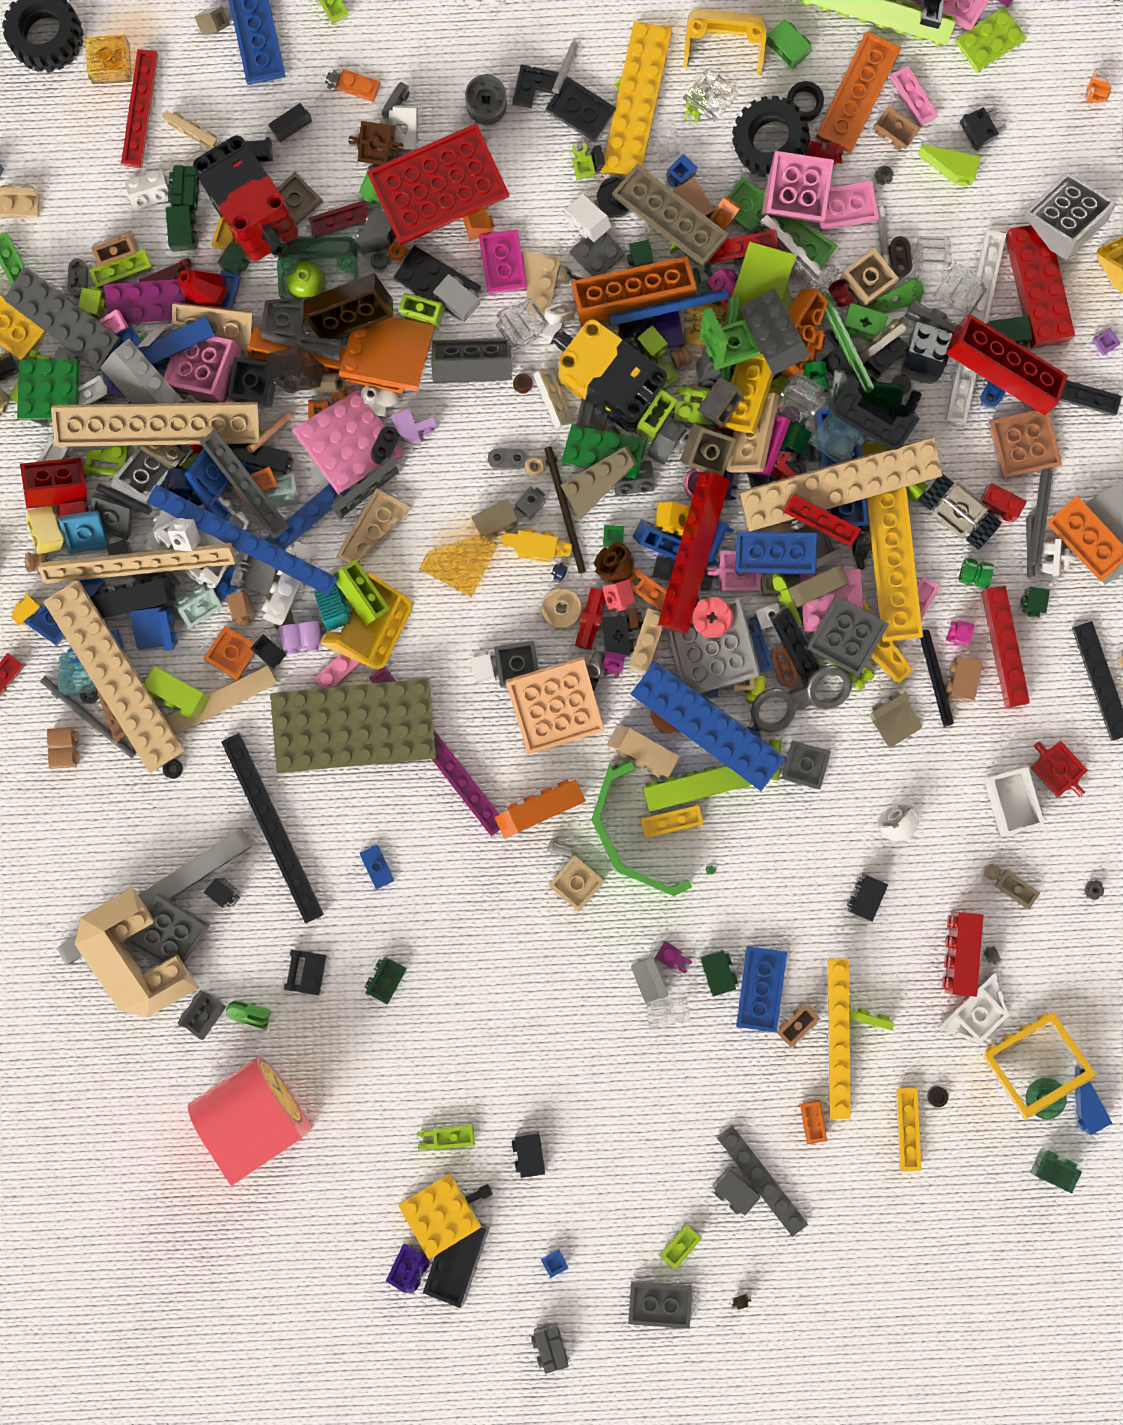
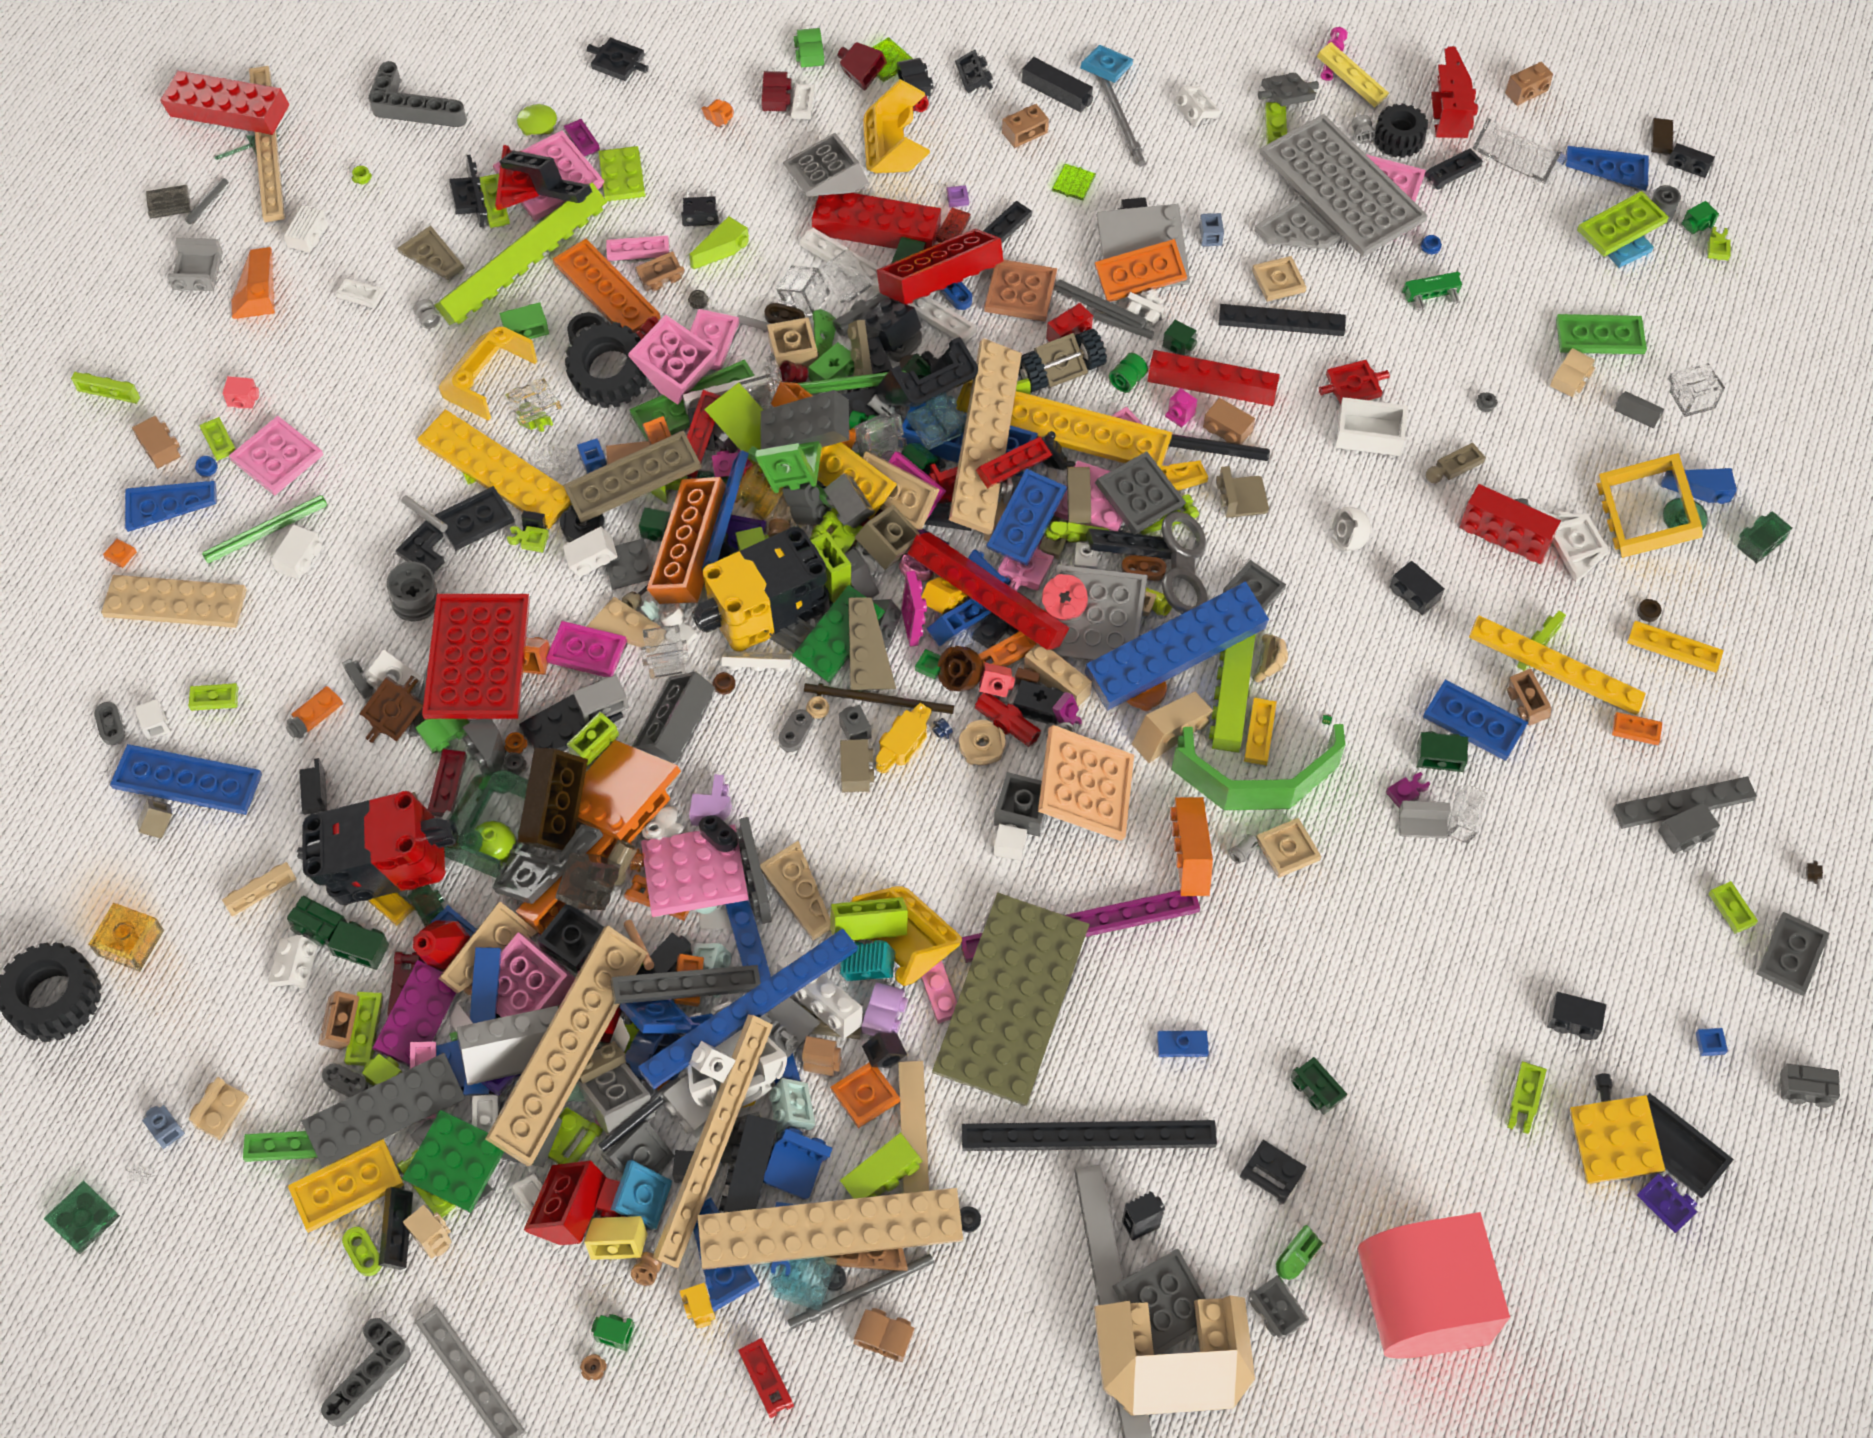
camera: 65 degrees left, 25 degrees down
red plate [121,49,158,168] -> none
clear yellow plate [419,534,498,597] -> none
none -> light aqua plate [640,600,660,621]
none -> dark pink plate [901,571,927,647]
none -> clear red plate [936,207,971,243]
none -> tan piece [1254,634,1289,682]

